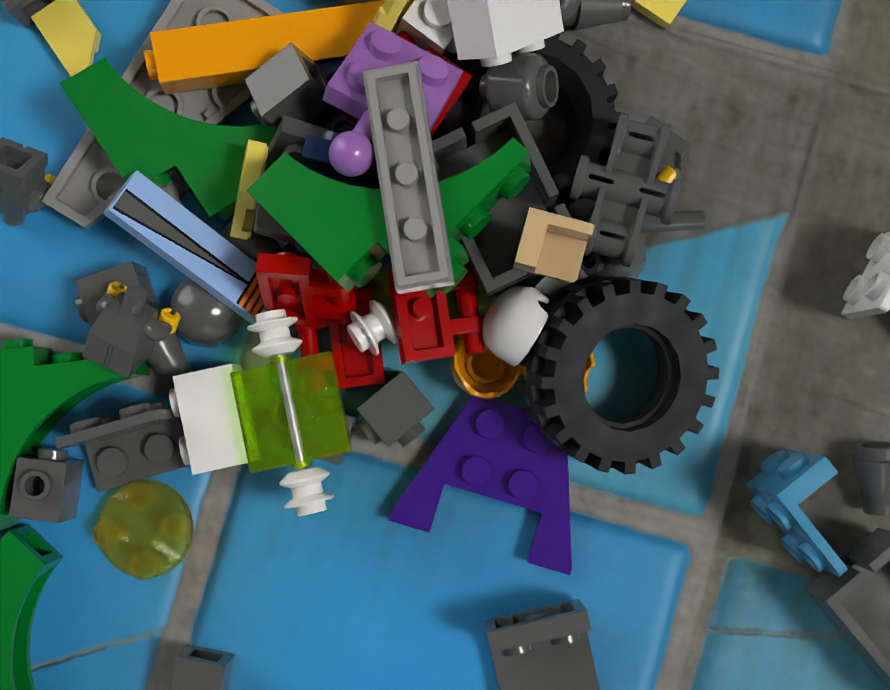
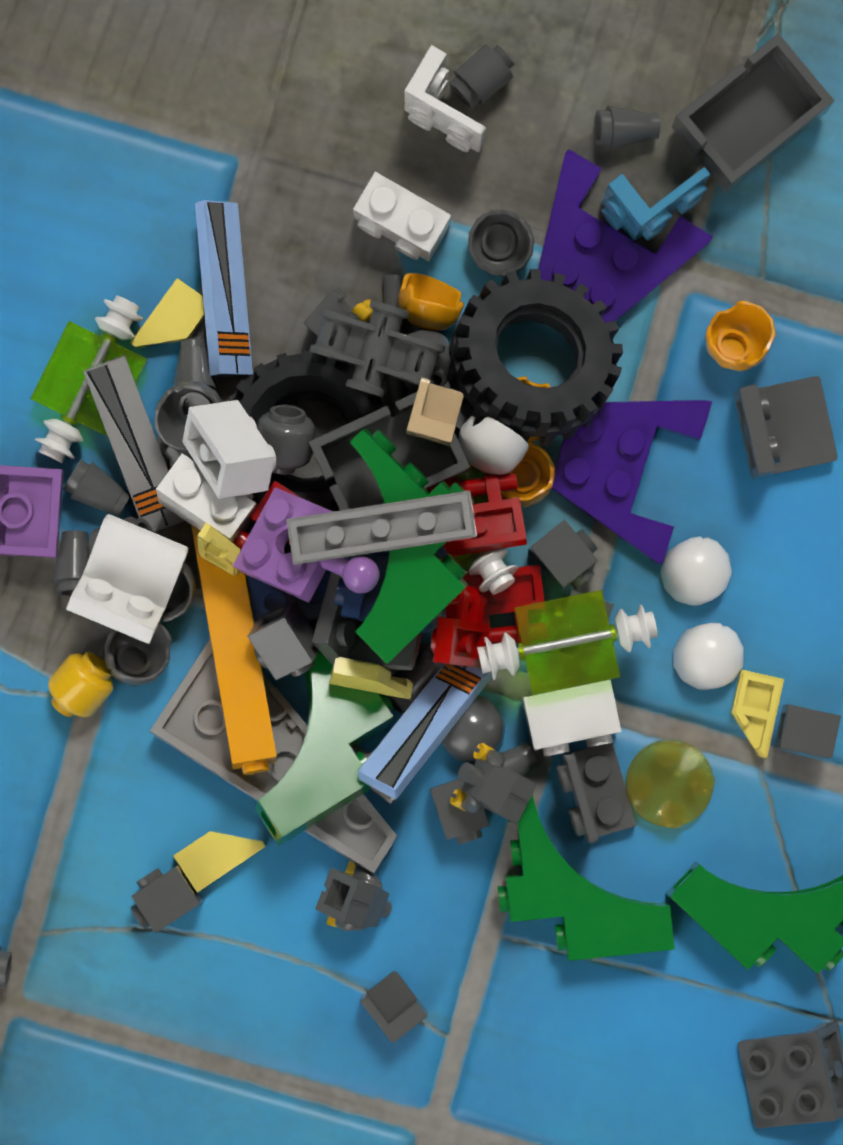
camera: 90 degrees left, 0 degrees up
dark grey brick [9,447,84,523] -> none
none -> light blue tile [195,200,253,377]
none -> white brick [353,172,451,262]
none -> light orange hair [397,273,464,331]
none -> dark grey hair [468,209,534,277]
none -> dark purple wing [538,148,713,323]
none -> white hair [660,536,732,606]
none -> white hair [673,623,744,690]
none -> light orange hair [704,301,776,371]
none -> light yellow tile [730,669,784,758]

